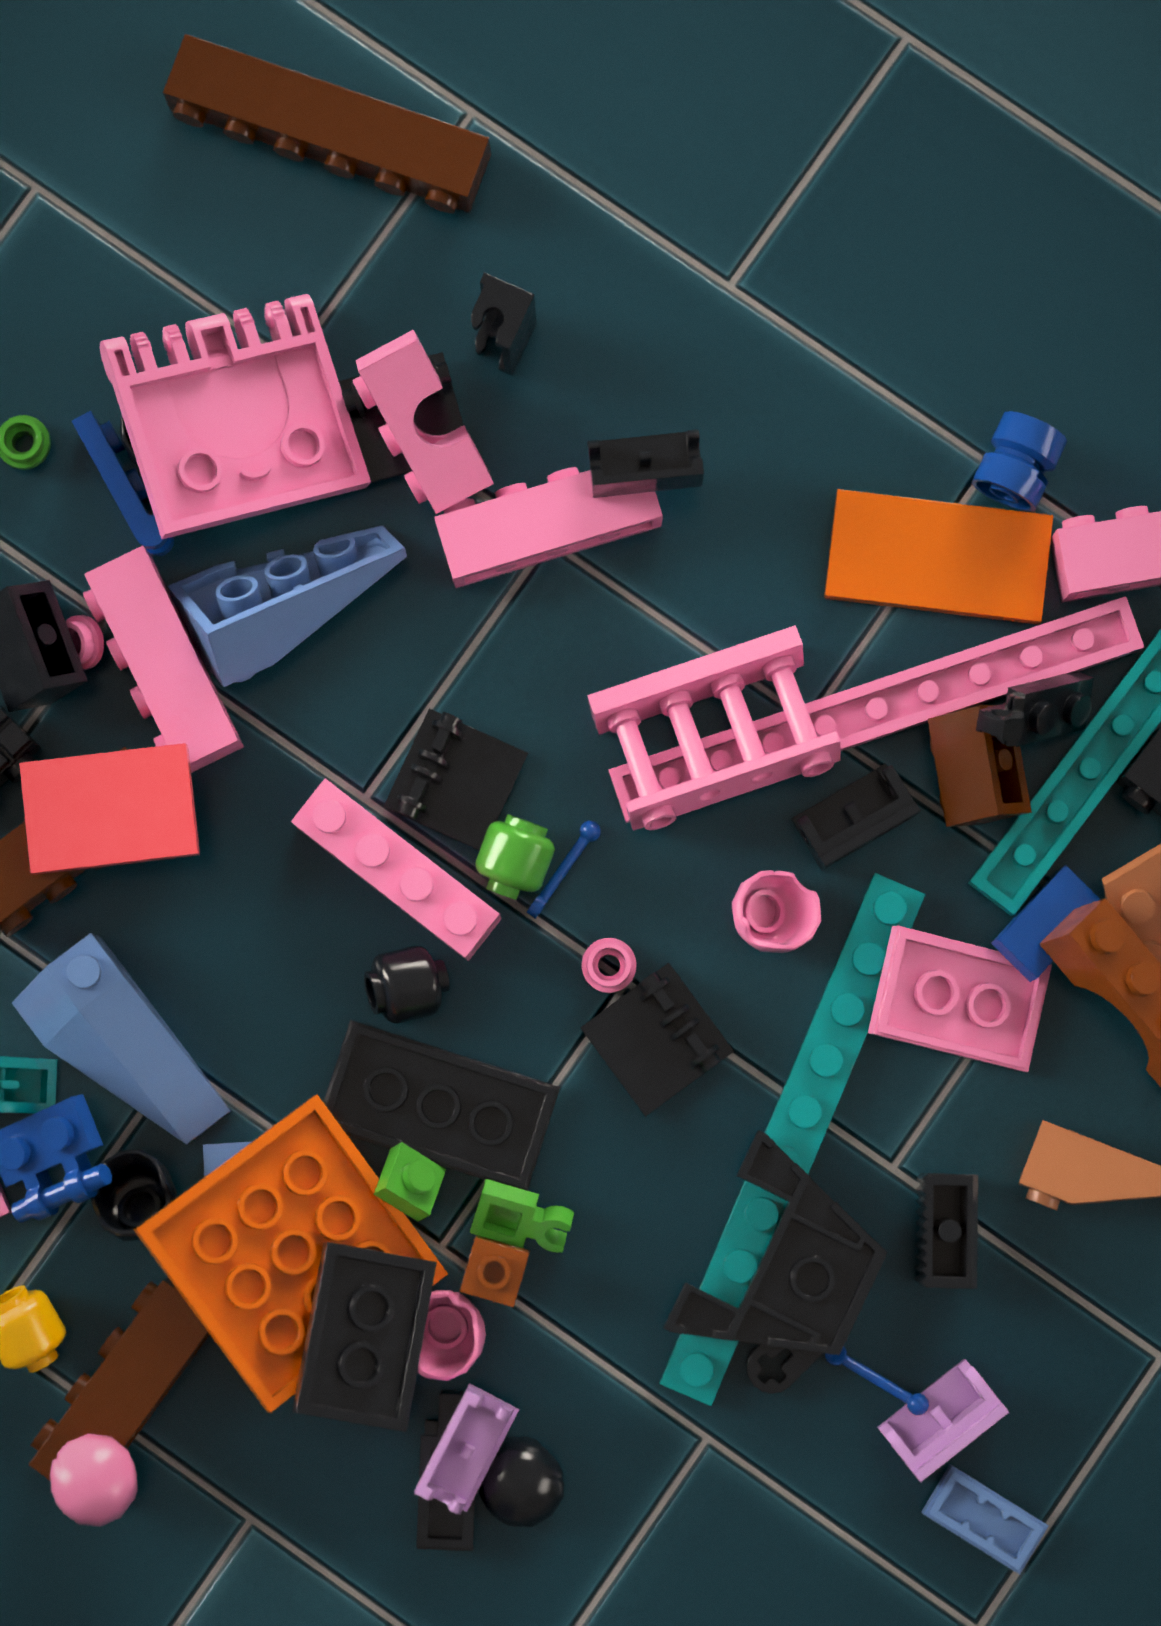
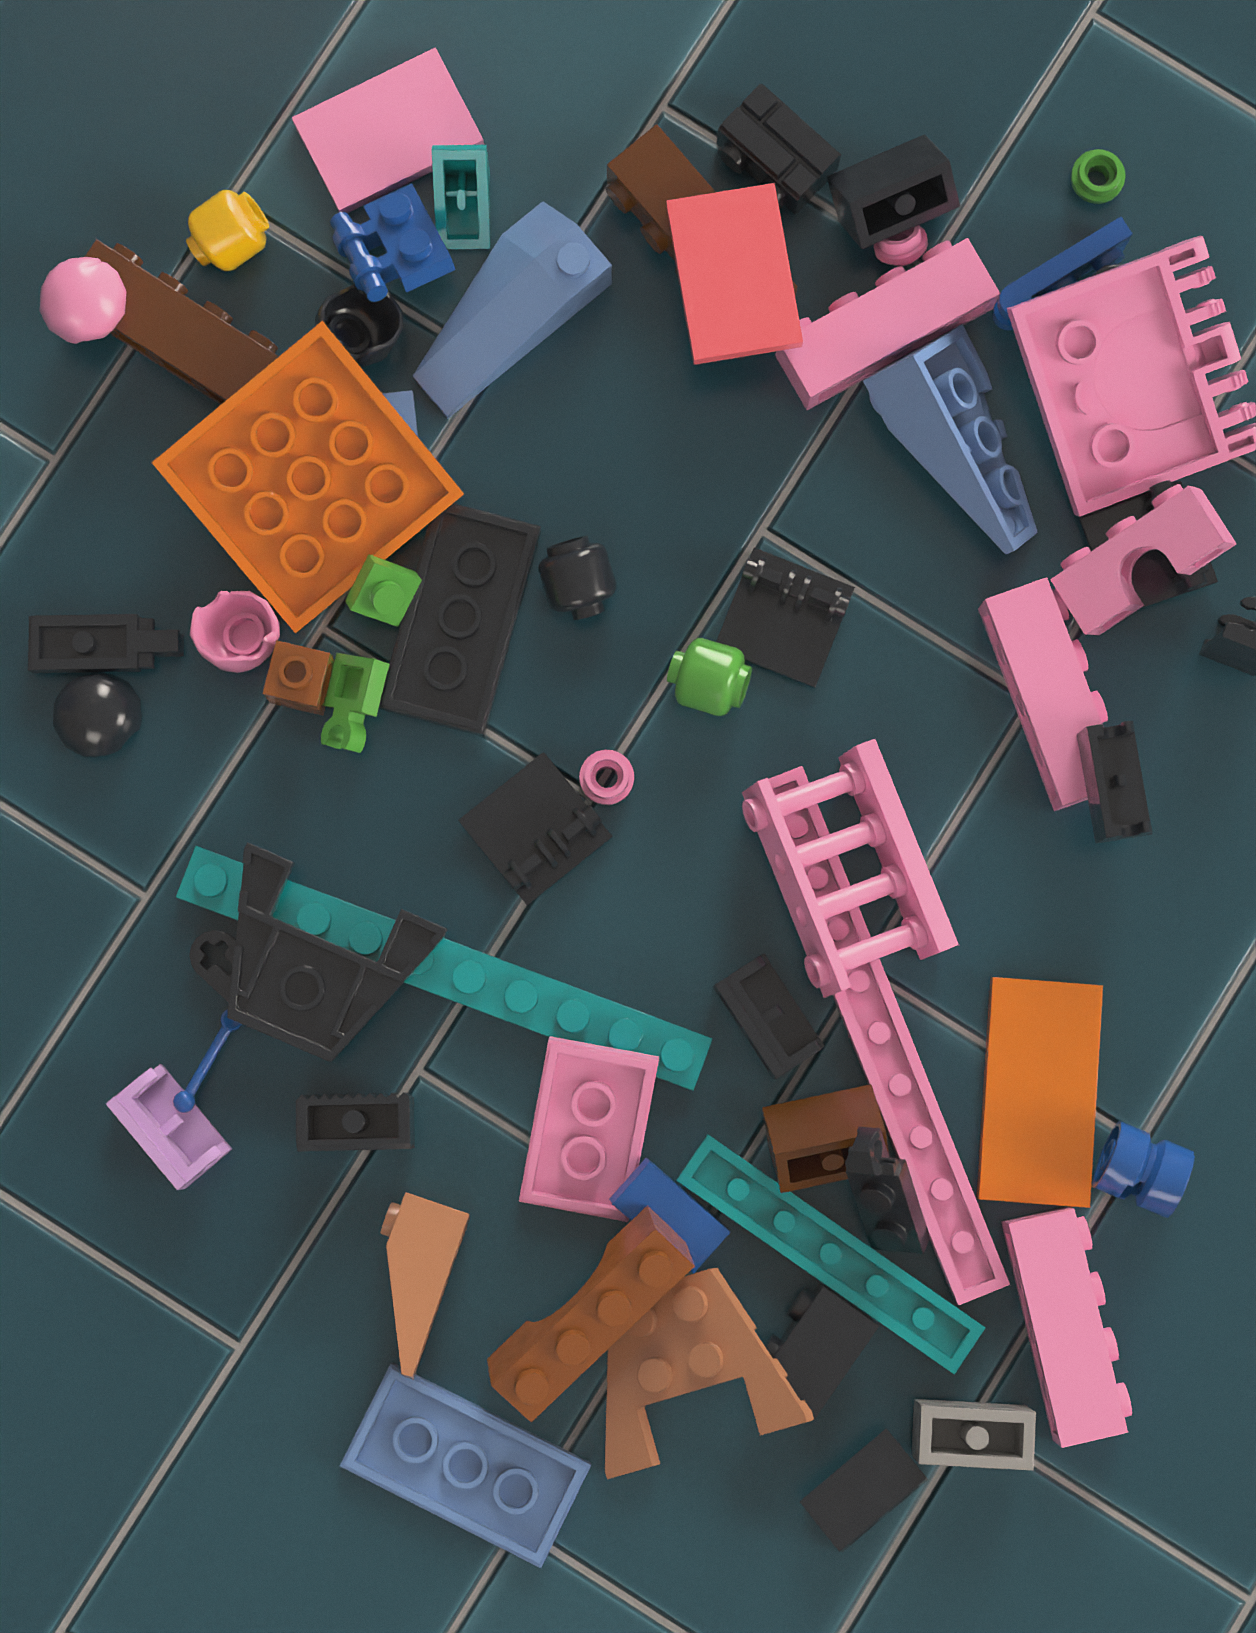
camera: 80 degrees right, 0 degrees up
bright pink brick [291,778,502,961] -> none
black plate [292,1242,437,1432] -> none
lavender hinge [414,1383,519,1514] -> none
blue hinge [526,821,601,919] -> none
bright pink hair [731,870,821,953] -> none
medium blue plate [921,1464,1048,1575] -> none

